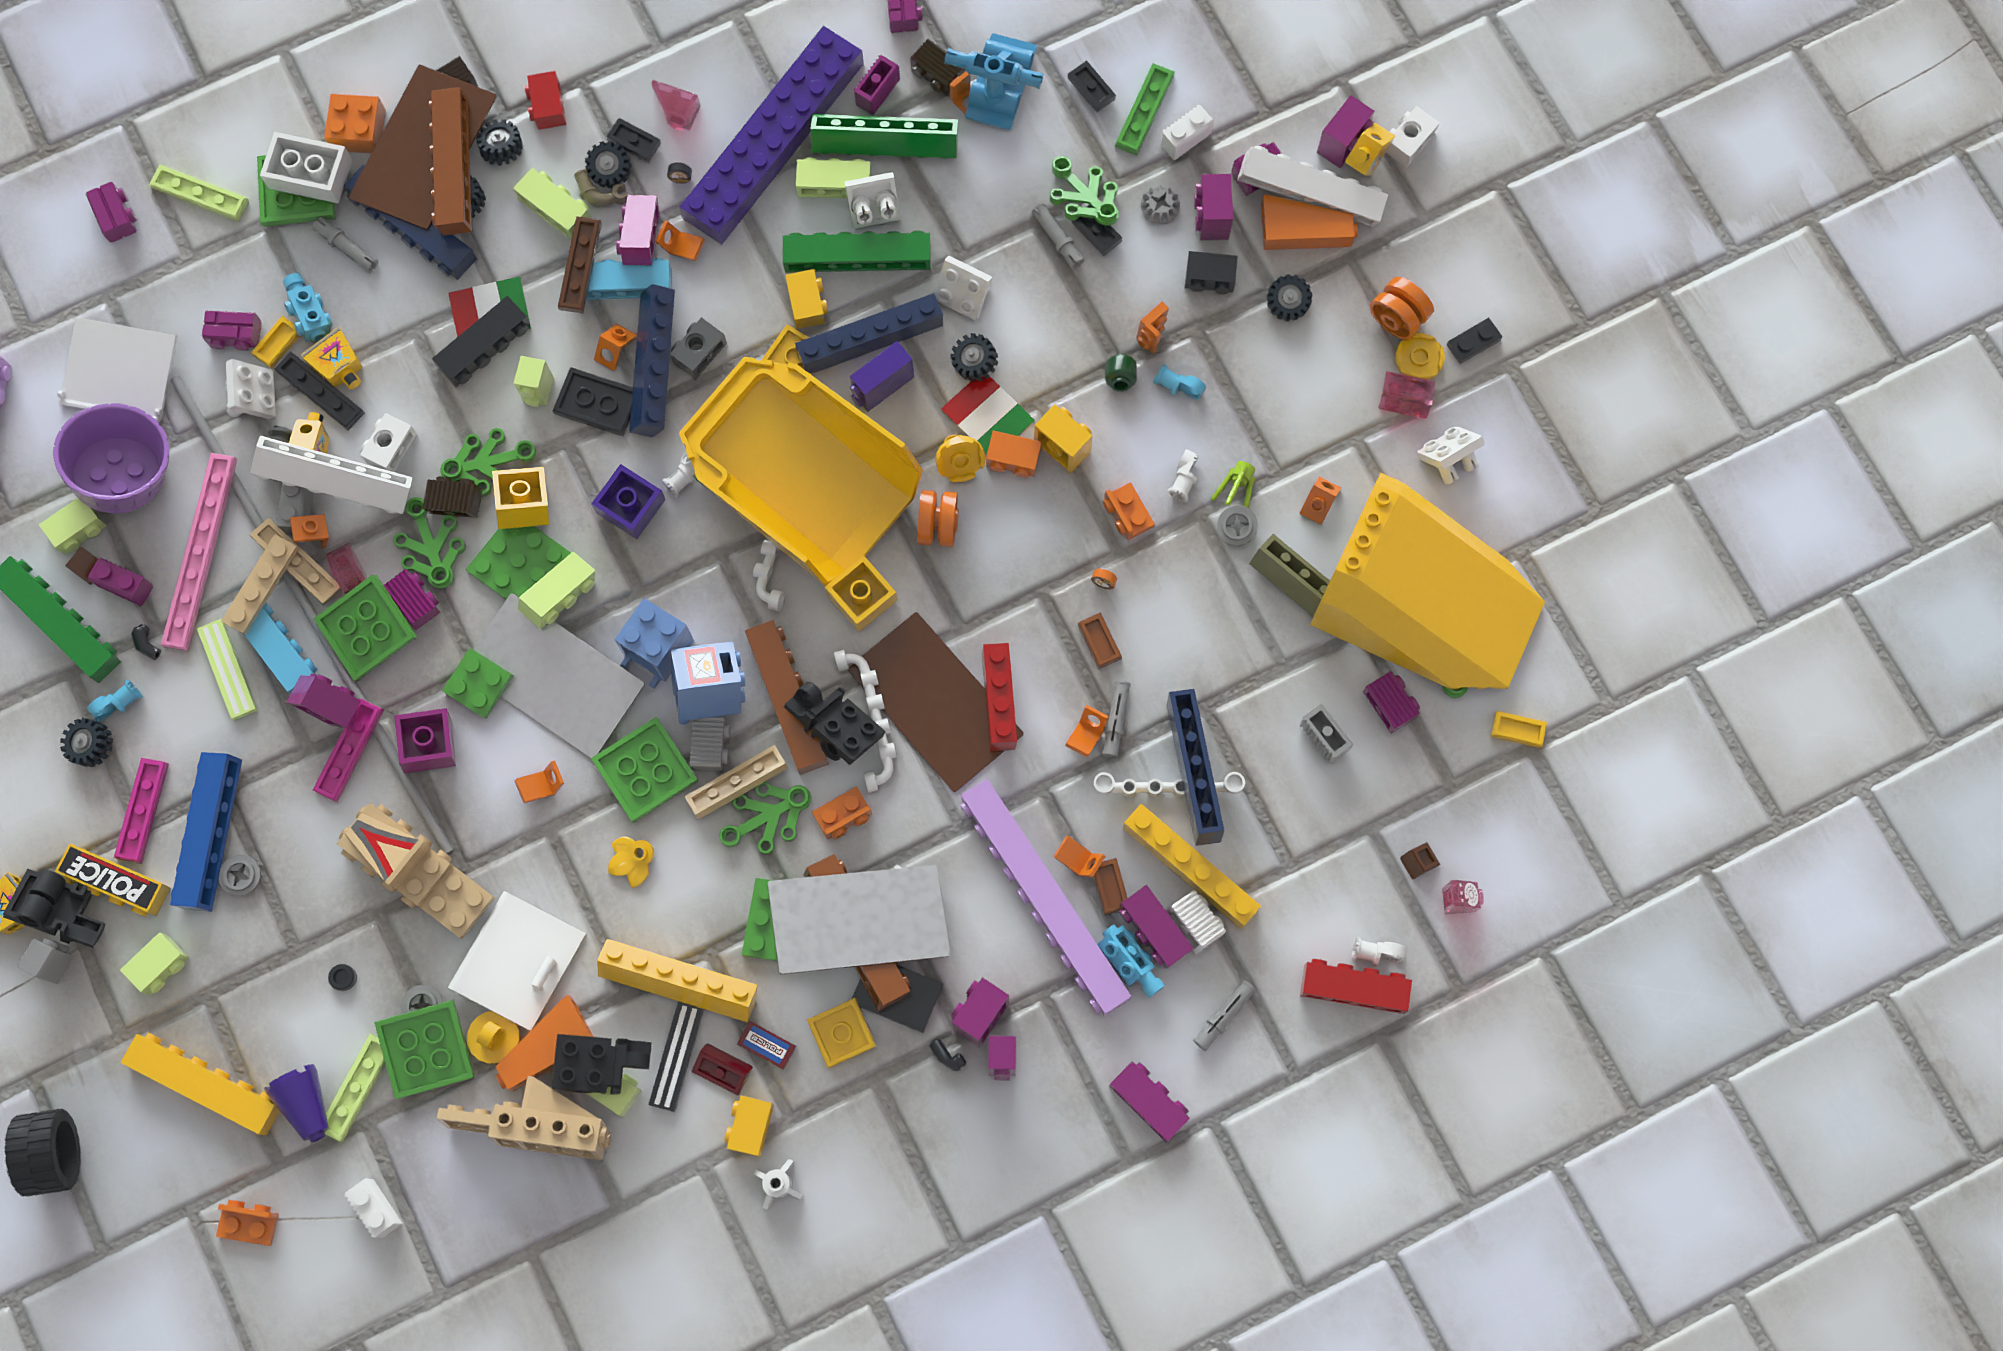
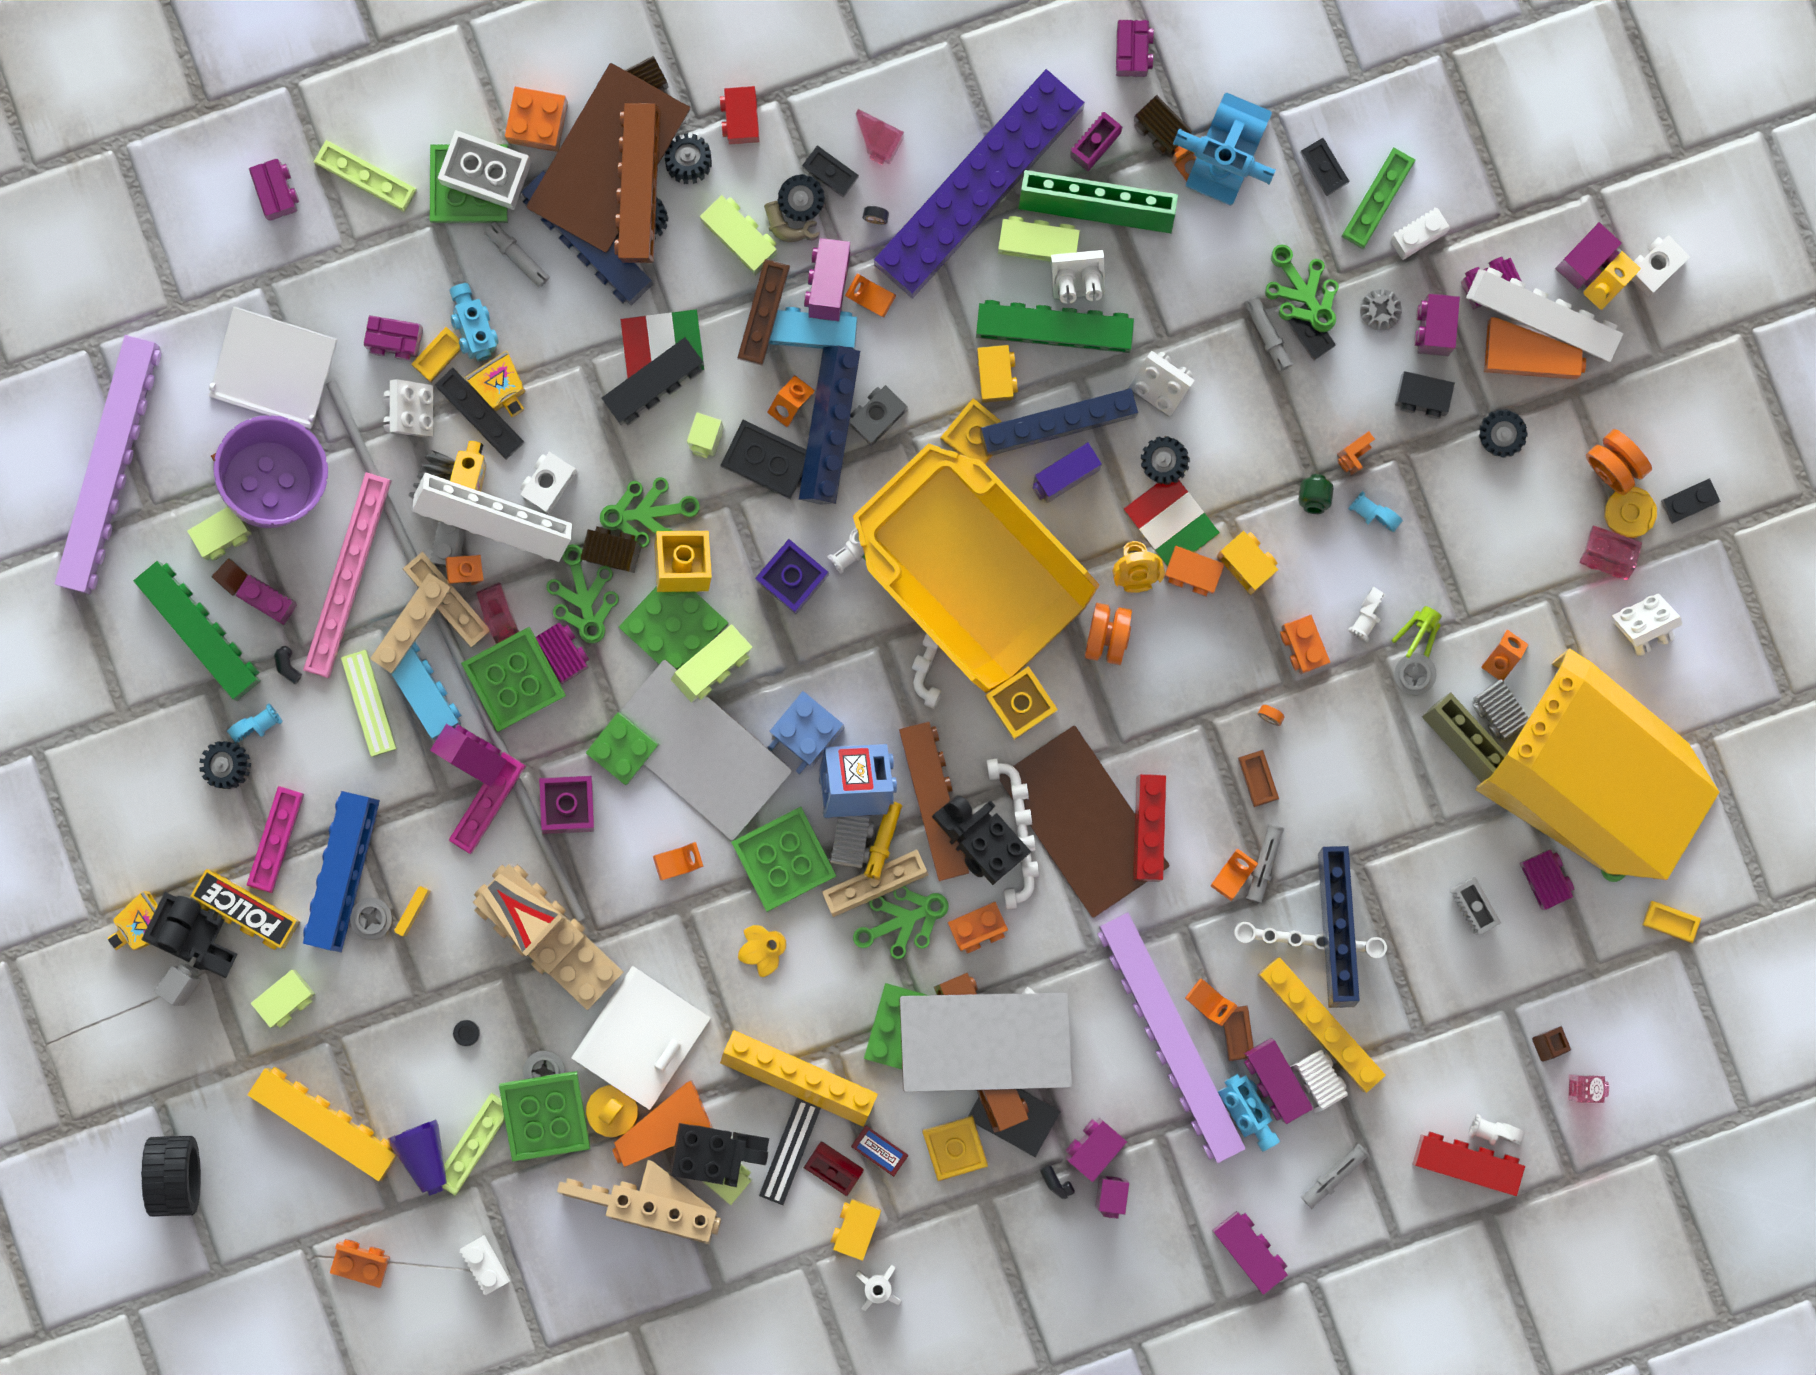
camera: 10 degrees right, 10 degrees up
none -> yellow tile [394,886,431,937]
none -> yellow pin [864,802,903,880]
none -> light grey brick [1473,679,1529,741]

